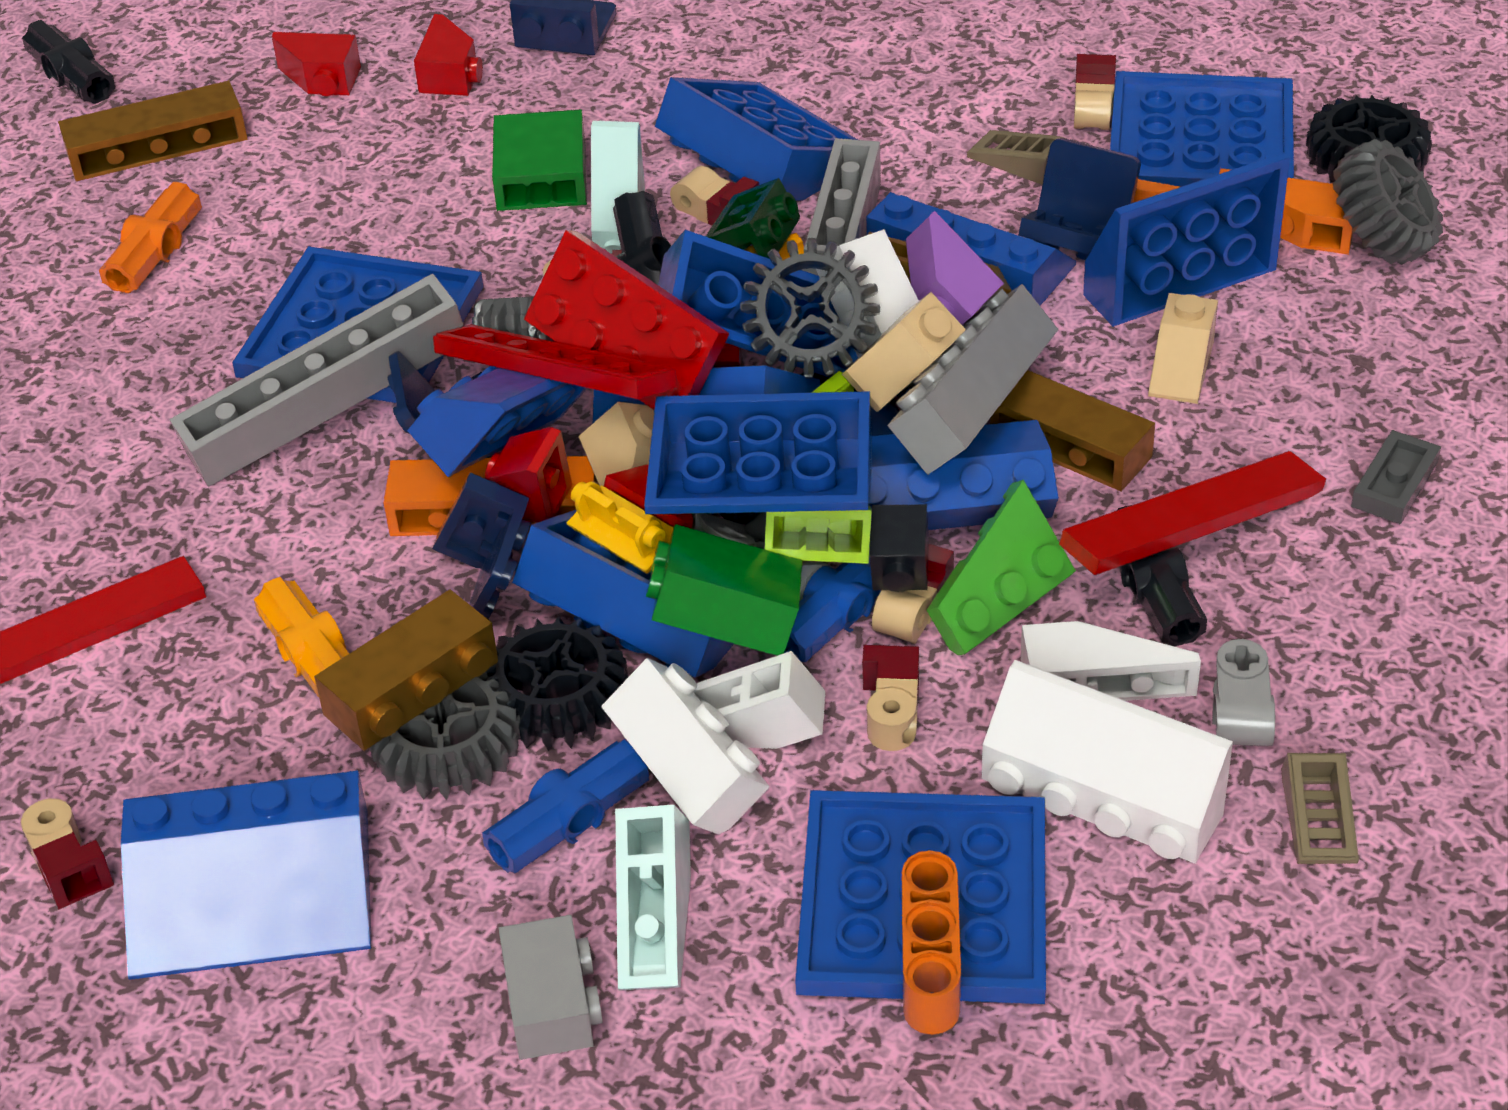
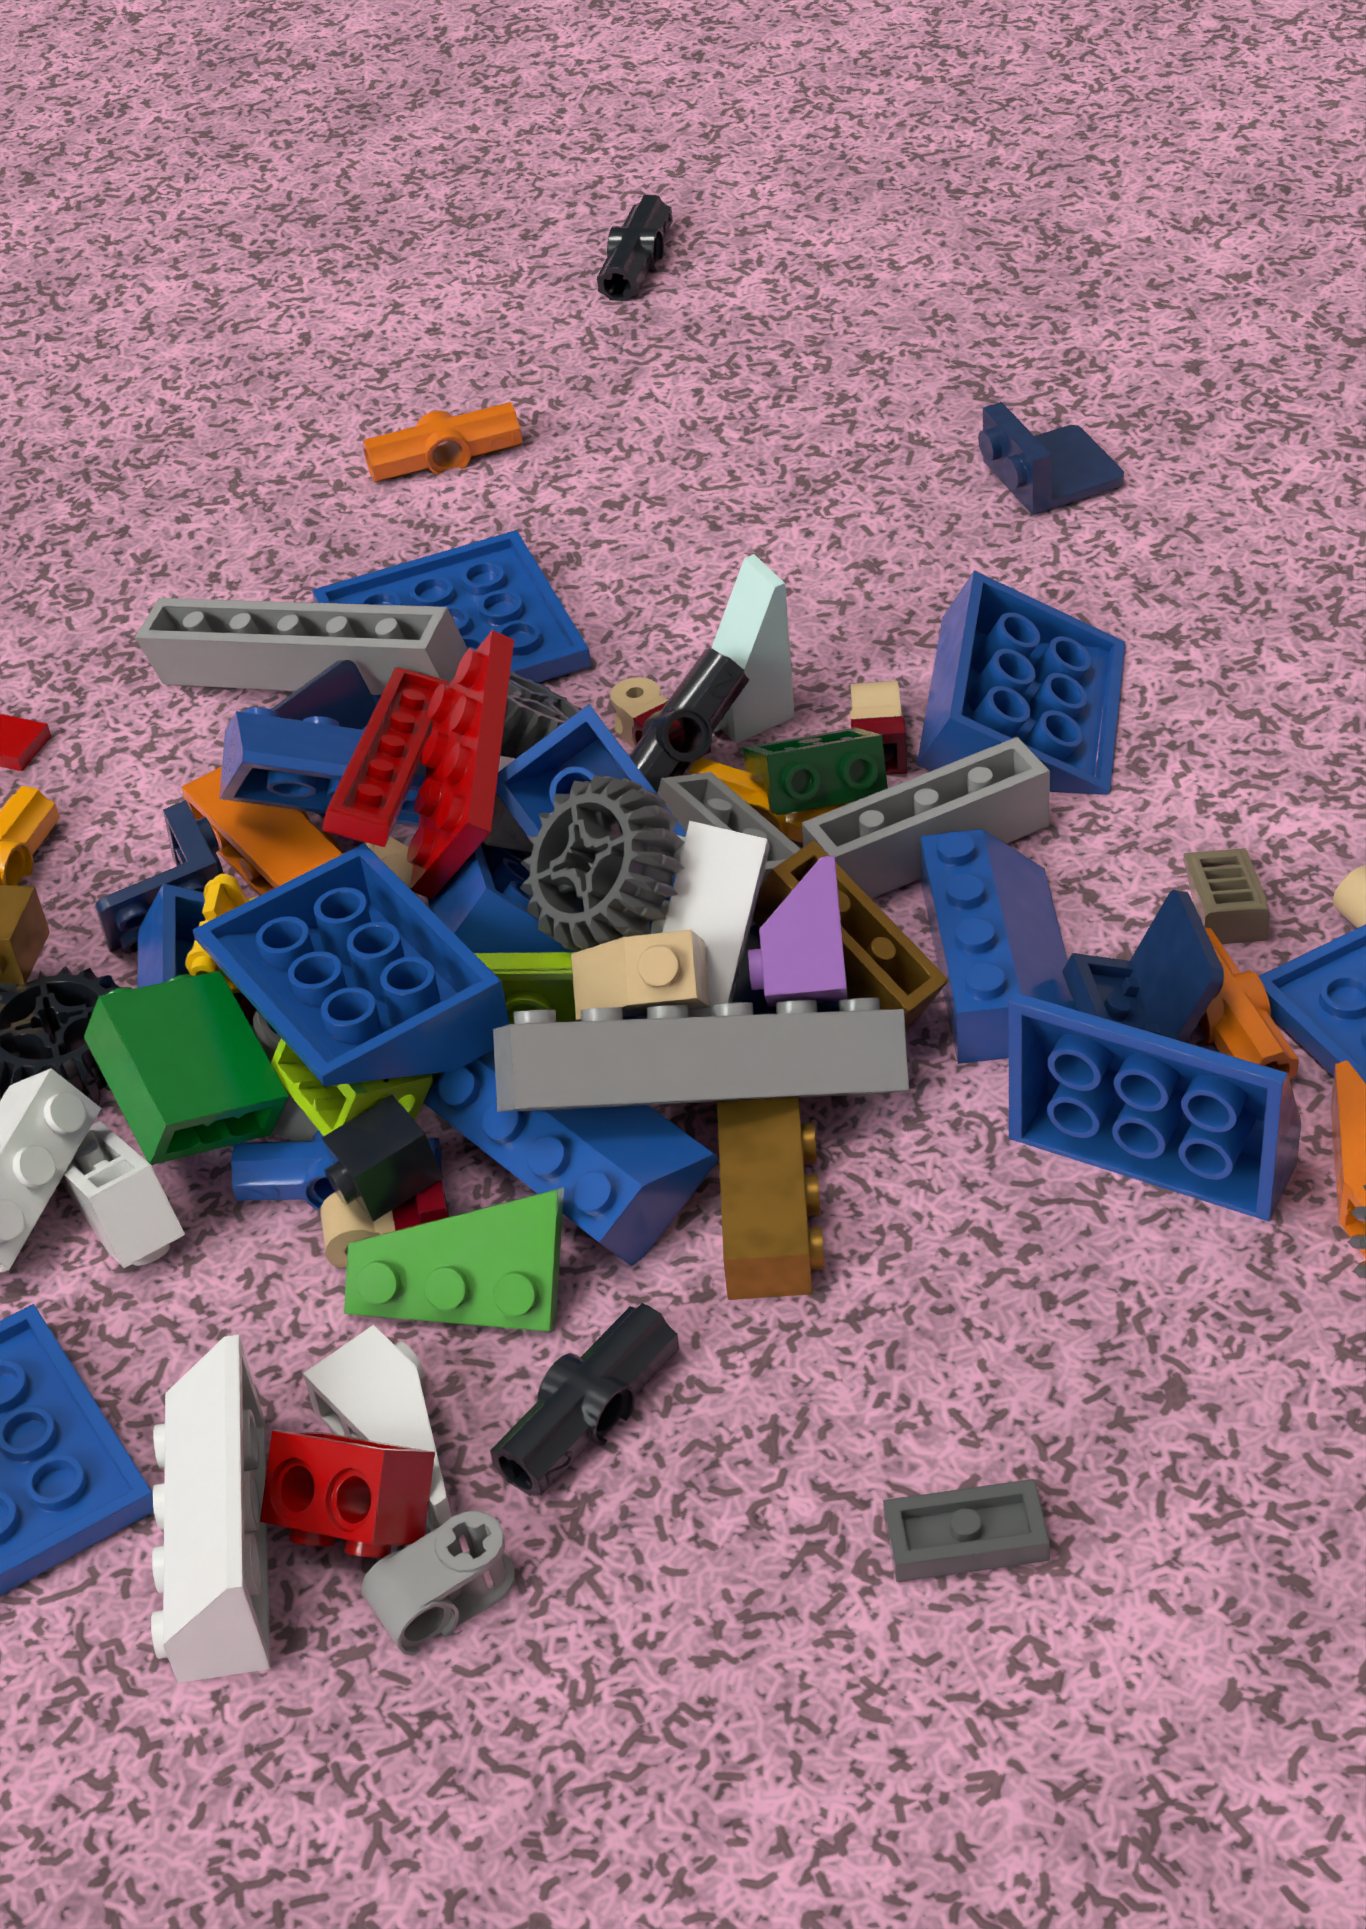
camera: 55 degrees right, 0 degrees up
pearl gold brick [58,80,248,182] -> none
red slope [271,32,361,96] -> none
red slope [414,14,483,96] -> none
red slope [485,427,572,523] -> none
green brick [492,109,587,211] -> none
tan leg [862,645,919,751] -> none
red tile [1059,451,1326,575] -> none
tan slope [1148,293,1218,404] -> none
dark tan slope [1281,753,1359,864] -> none
none -> red brick [260,1430,435,1558]

